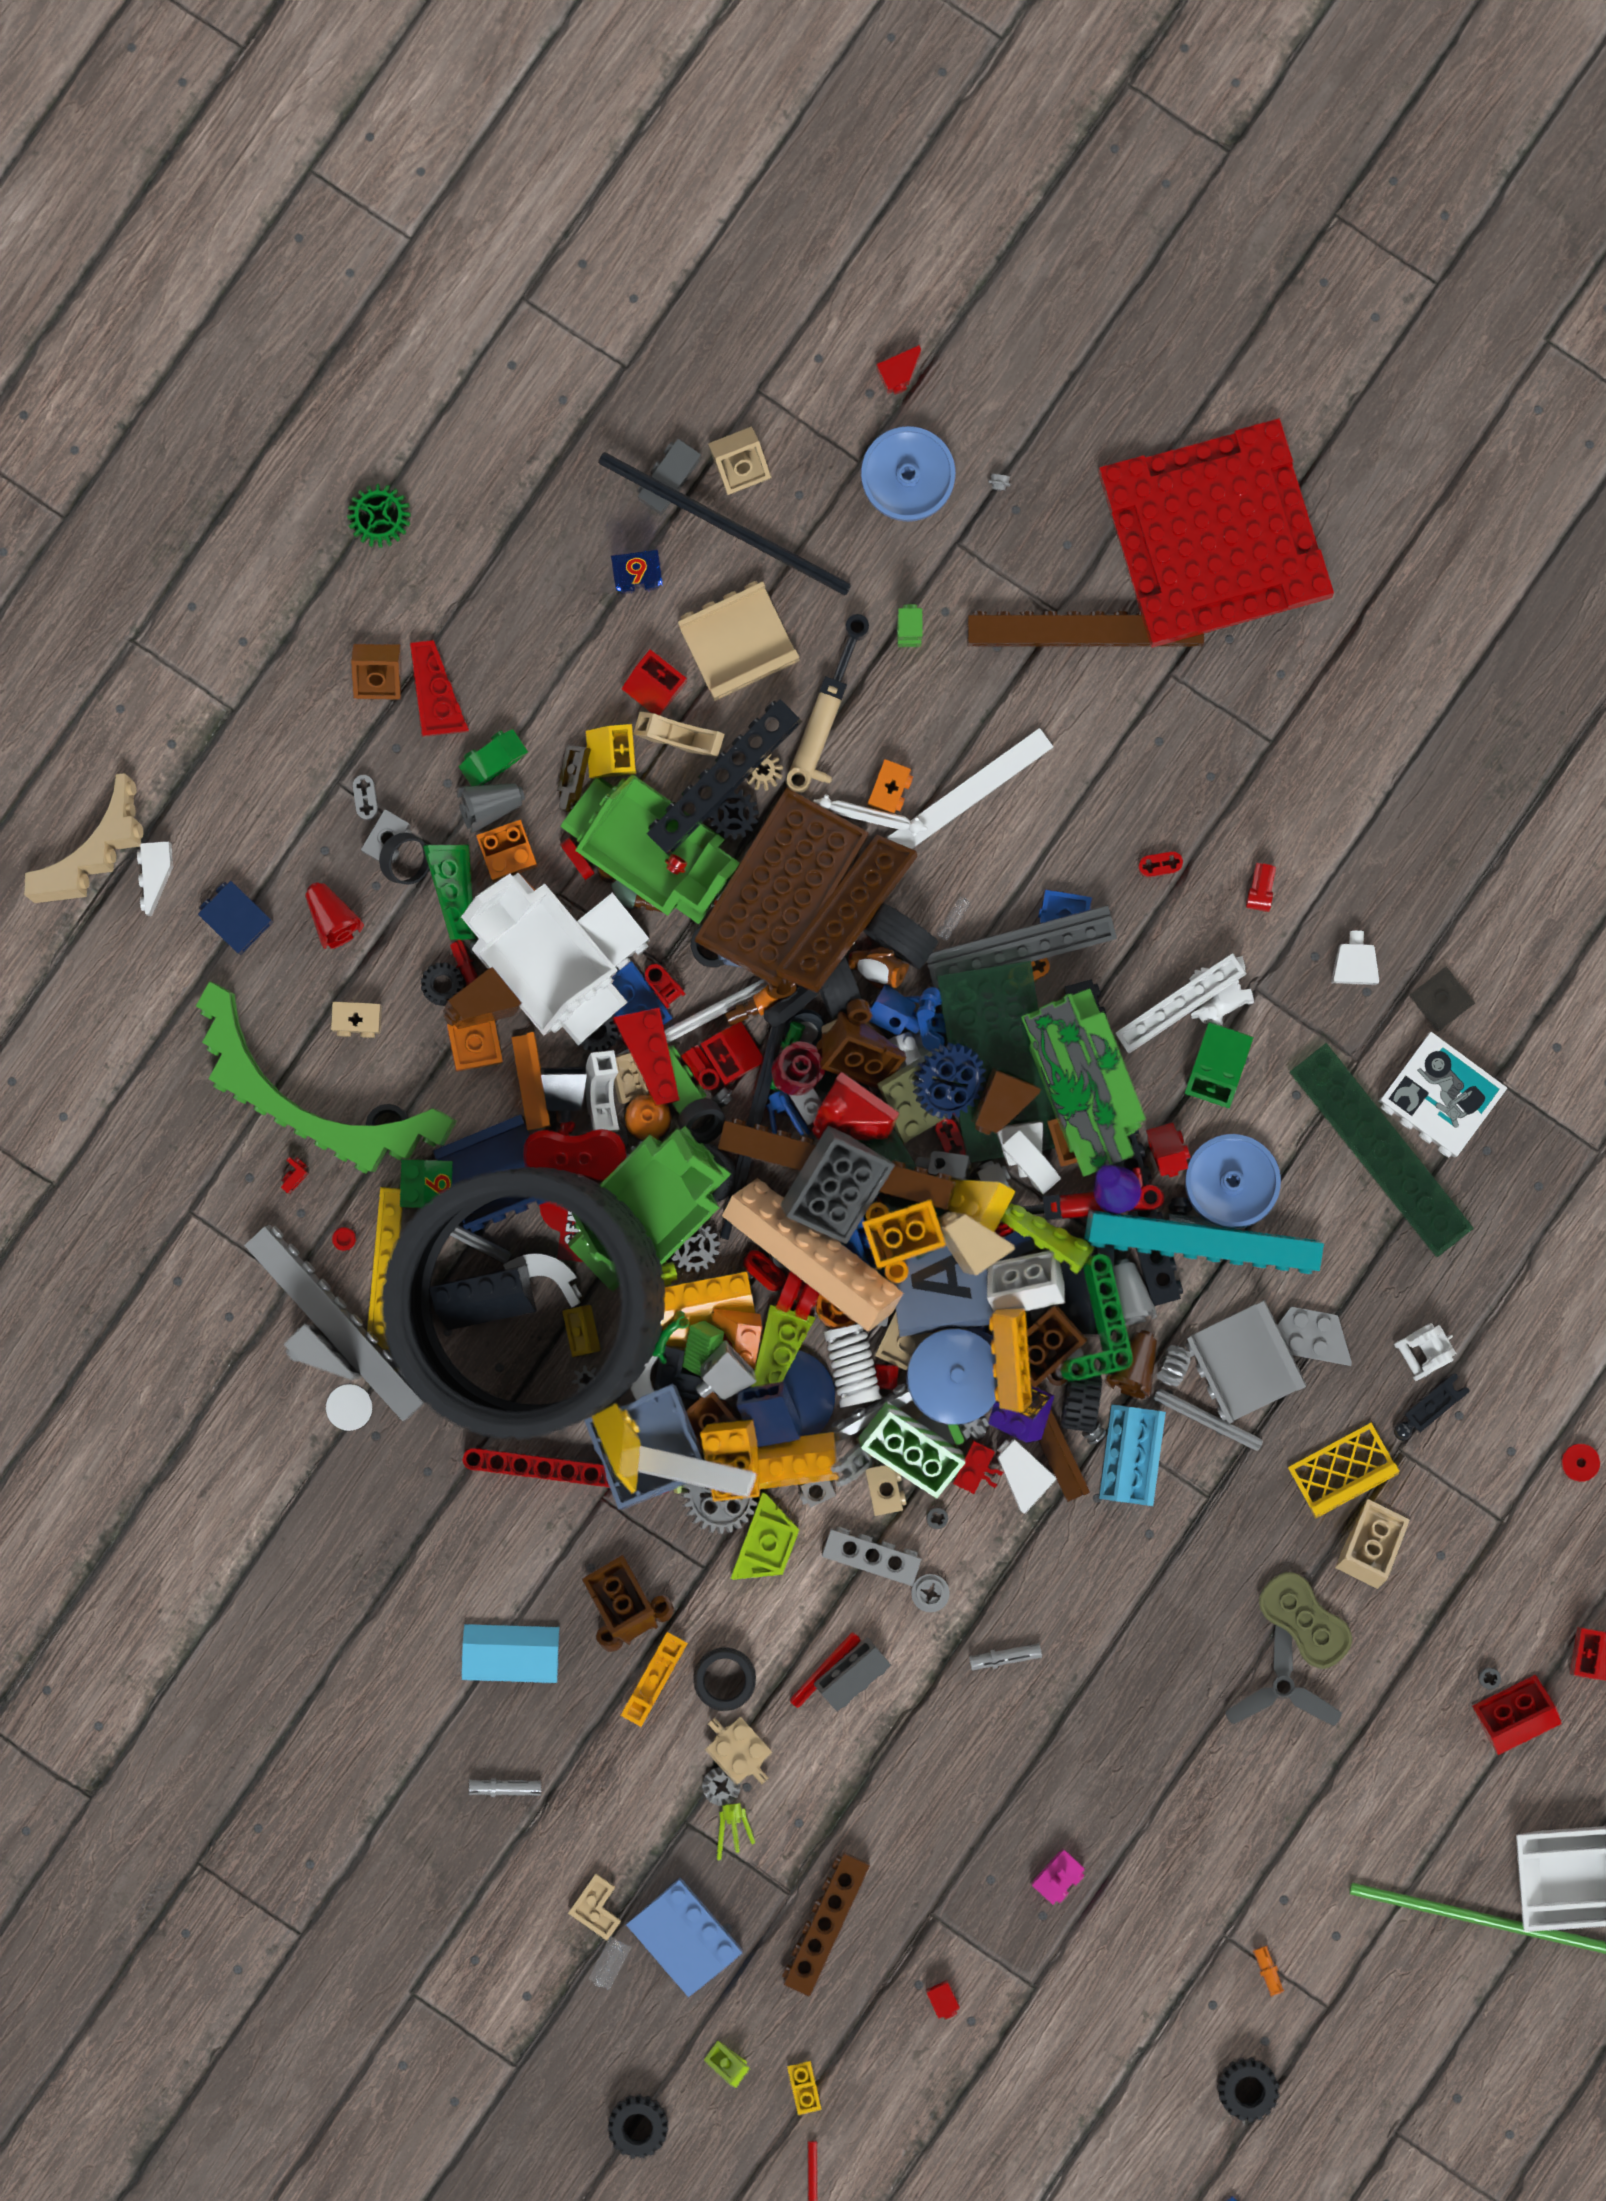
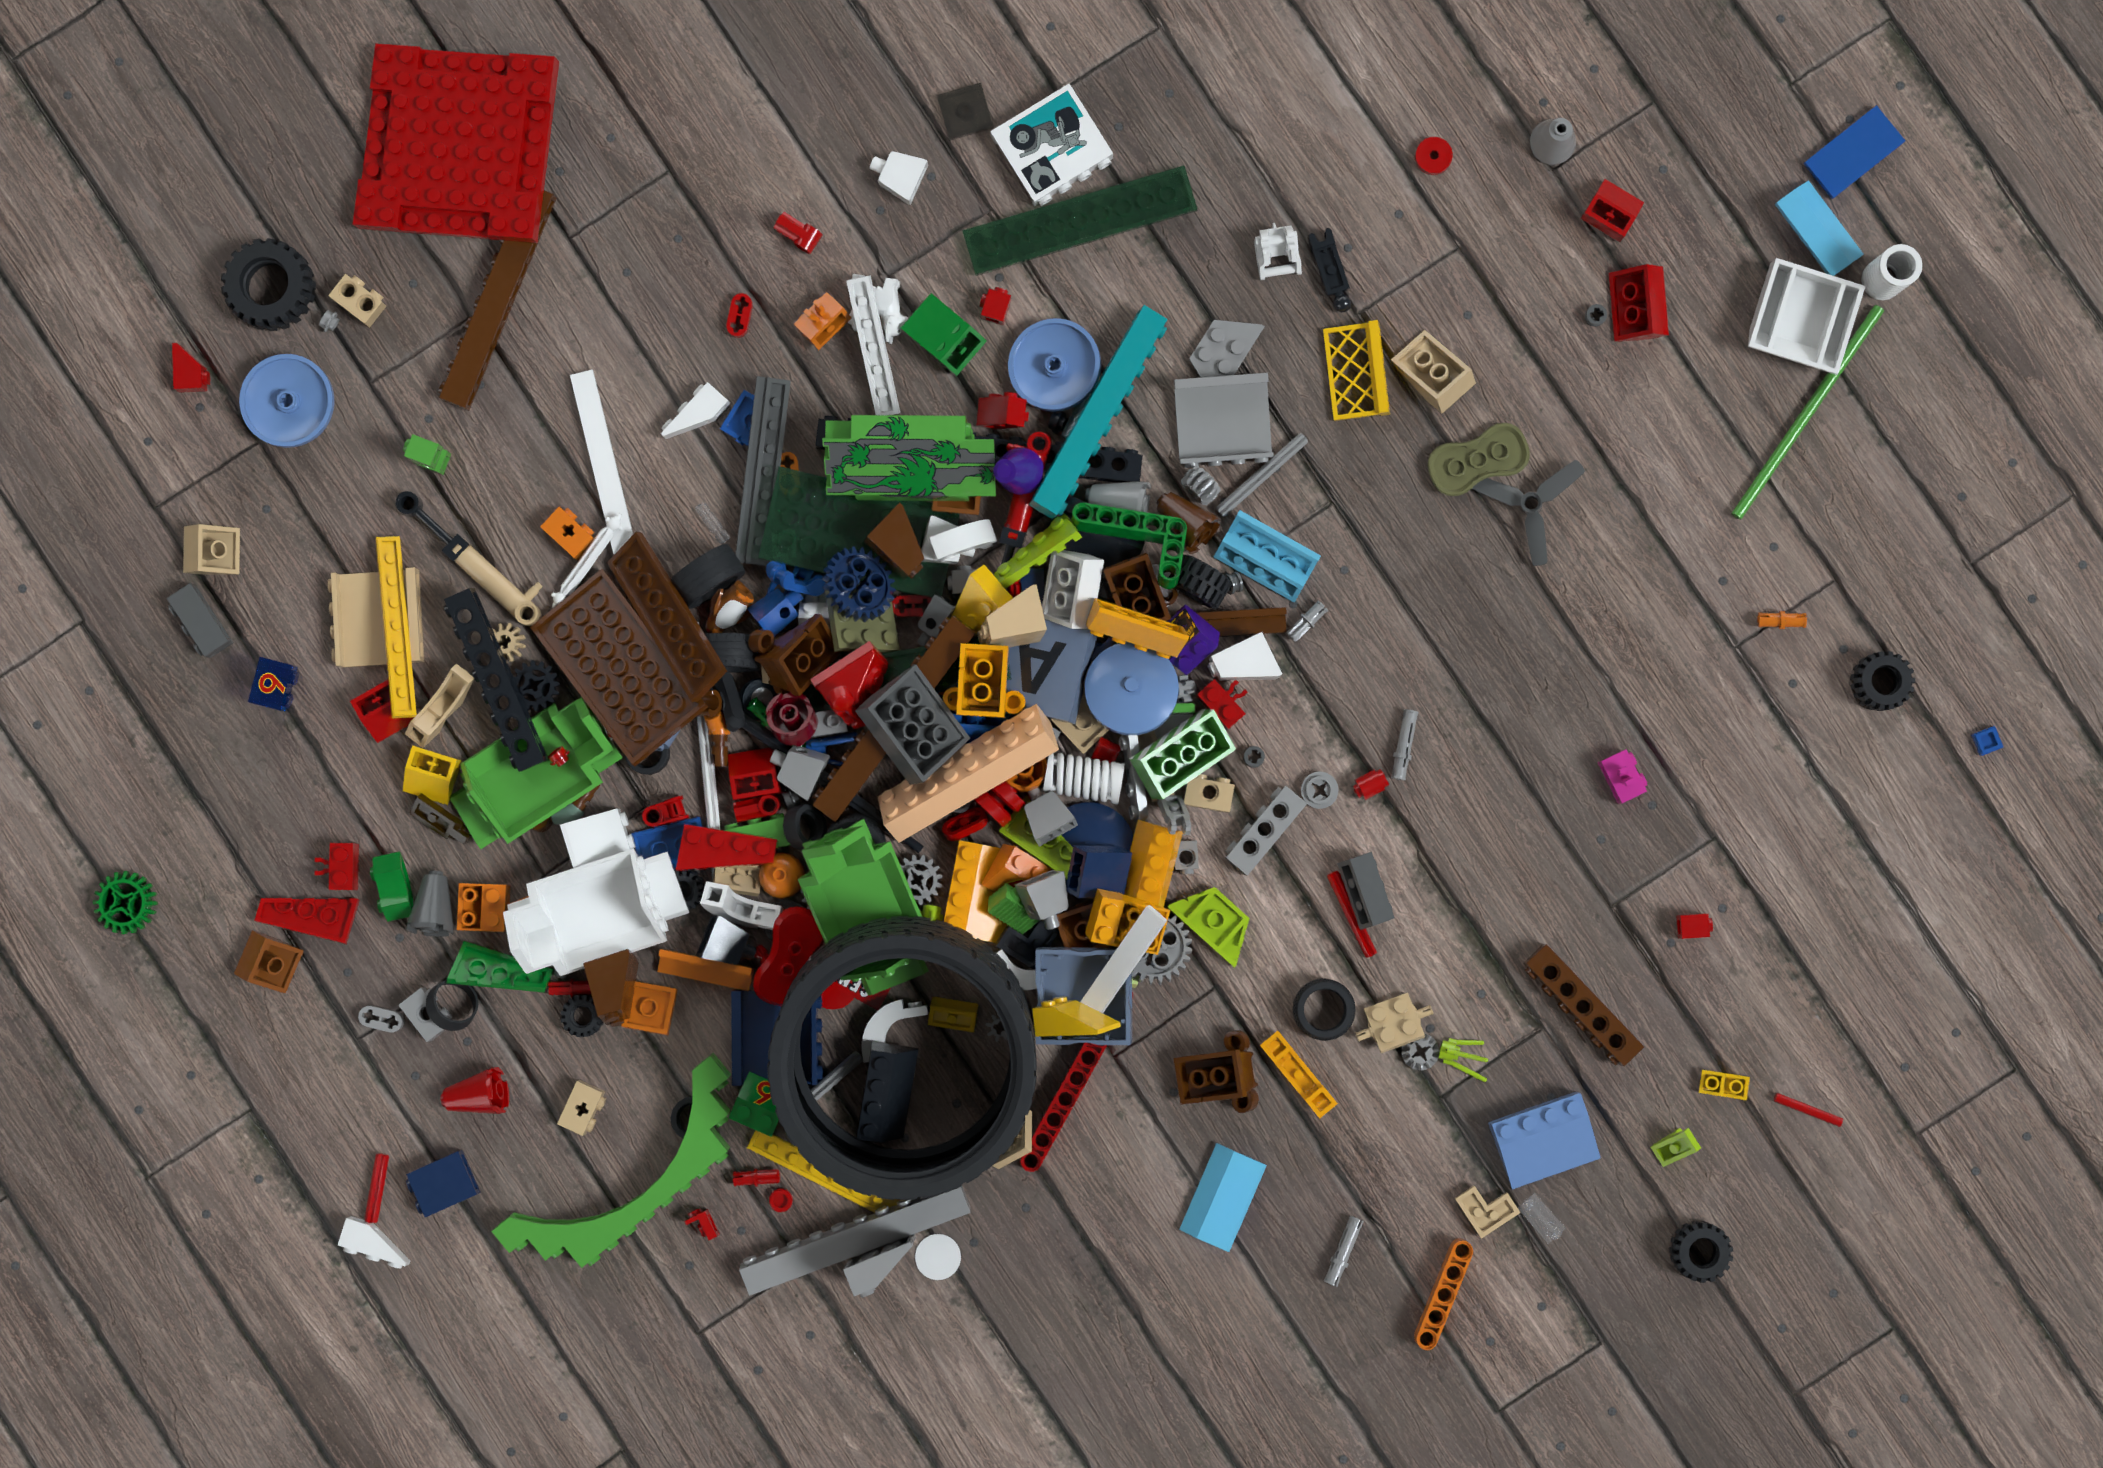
camera: 65 degrees left, 0 degrees up
tan arch [24,773,143,903] -> none
red beam [559,838,595,880] -> none
black axle [598,452,851,595] -> none
green piece [652,1311,689,1364] -> none
none -> black tyre [221,238,316,331]
none -> red brick [314,843,359,890]
none -> tan brick [328,274,386,328]
none -> red axle [364,1153,389,1223]
none -> yellow tile [375,536,417,718]
none -> white slope [661,382,730,439]
none -> red axle [733,1168,781,1187]
none -> light grey torso [770,746,830,801]
none -> orange brick [794,292,851,350]
none -> red brick [979,287,1011,325]
none -> tan plate [993,1110,1032,1169]
none -> light grey torso [1024,786,1078,847]
none -> light grey axle [1287,600,1328,642]
none -> red brick [1352,769,1389,800]
none -> orange beam [1414,1238,1473,1350]

